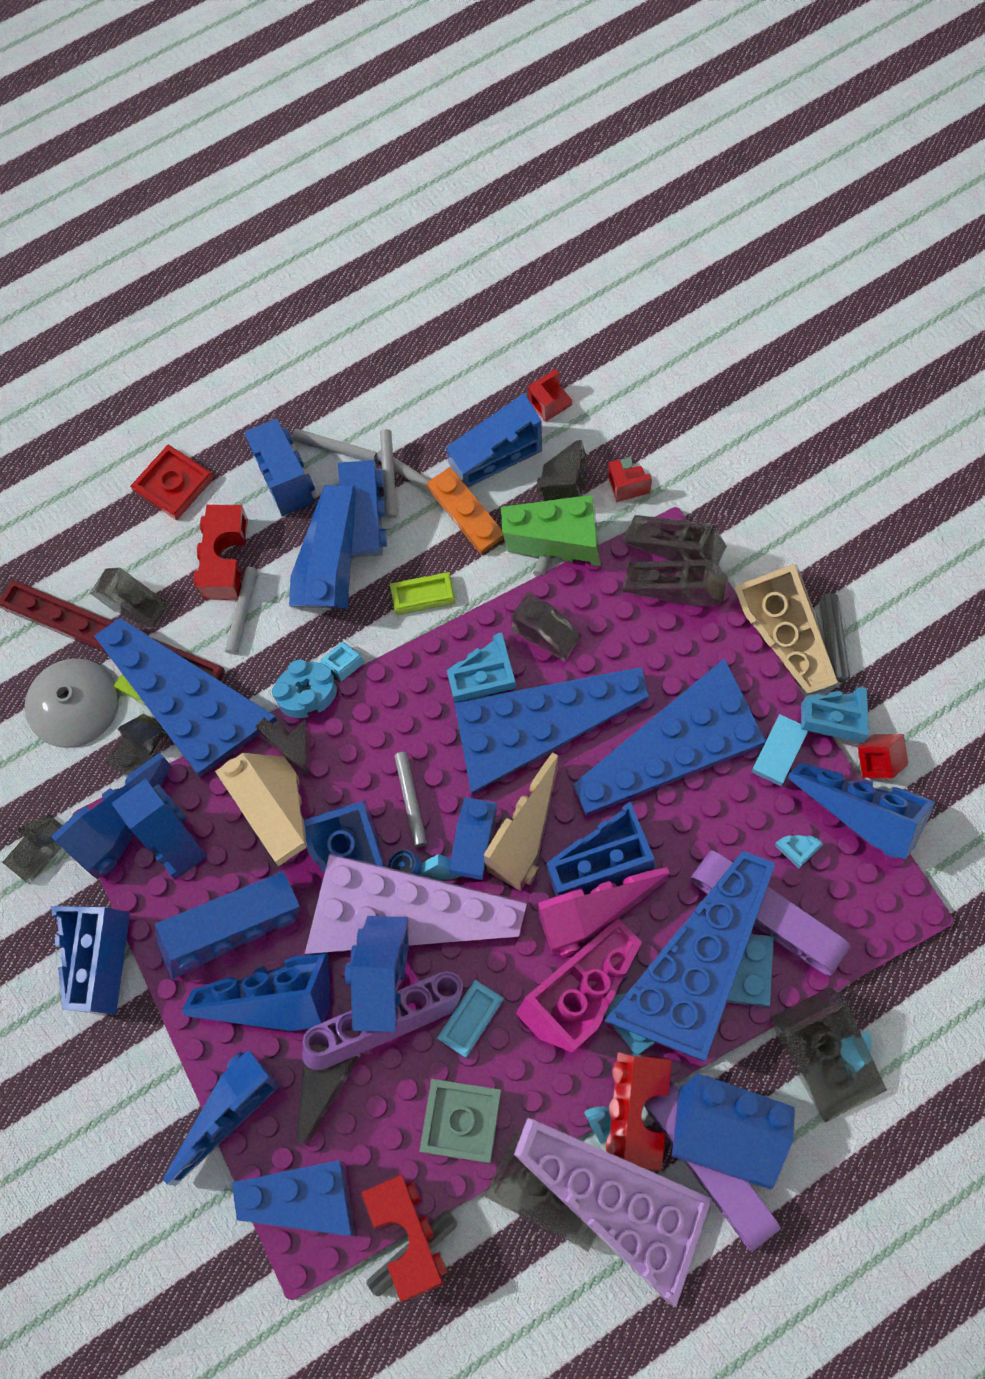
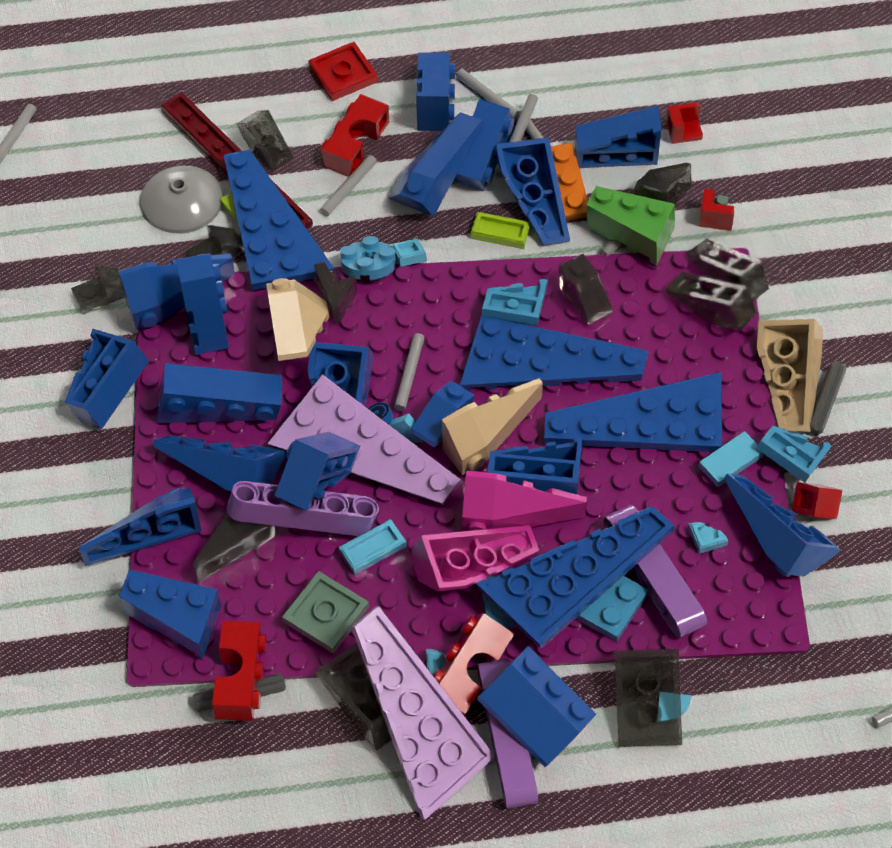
camera: 20 degrees right, 10 degrees down
none -> blue wedge [495,137,570,246]

